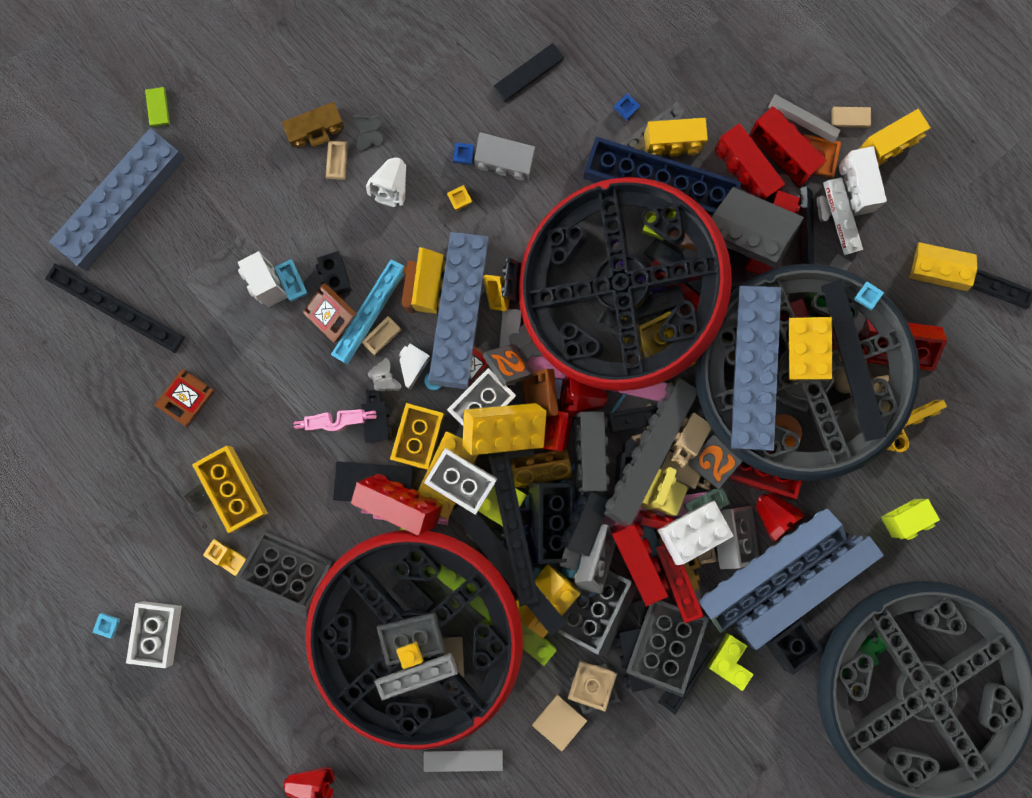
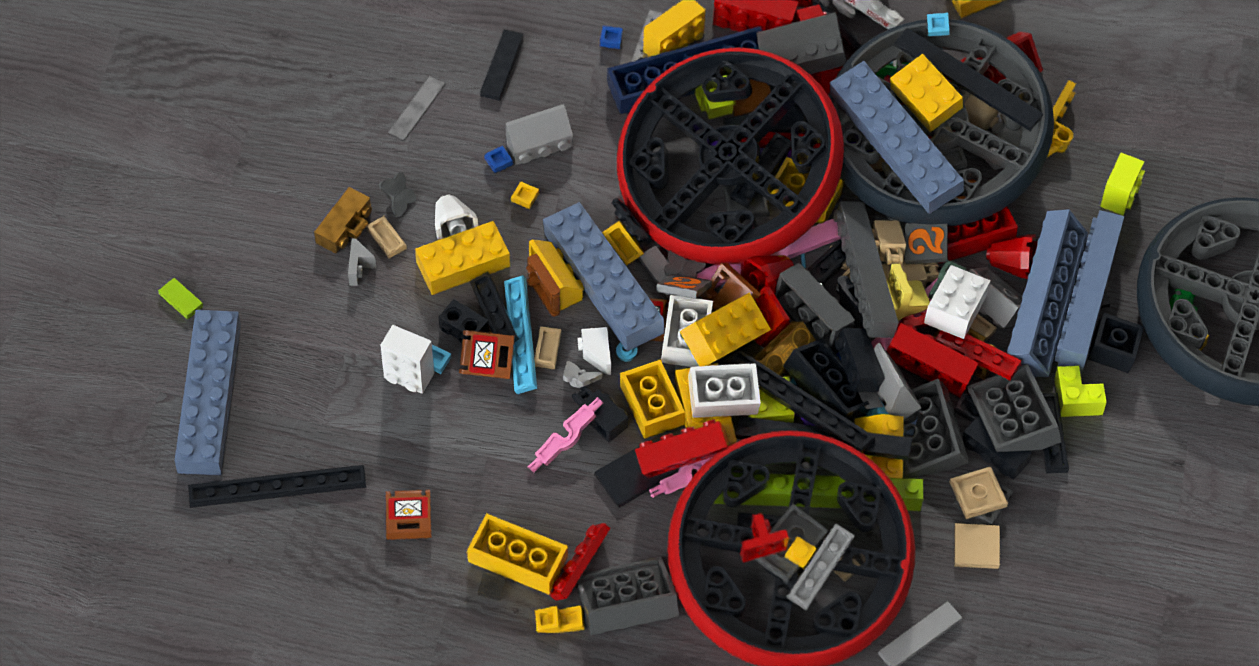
camera: 40 degrees left, 25 degrees down
none -> light grey slope [348,239,376,286]
none -> flat silver sticker [388,76,445,140]
none -> yellow brick [415,221,510,295]
none -> black tile [469,272,519,349]
none -> red plate [549,523,611,601]
none -> red bracket [740,513,789,563]

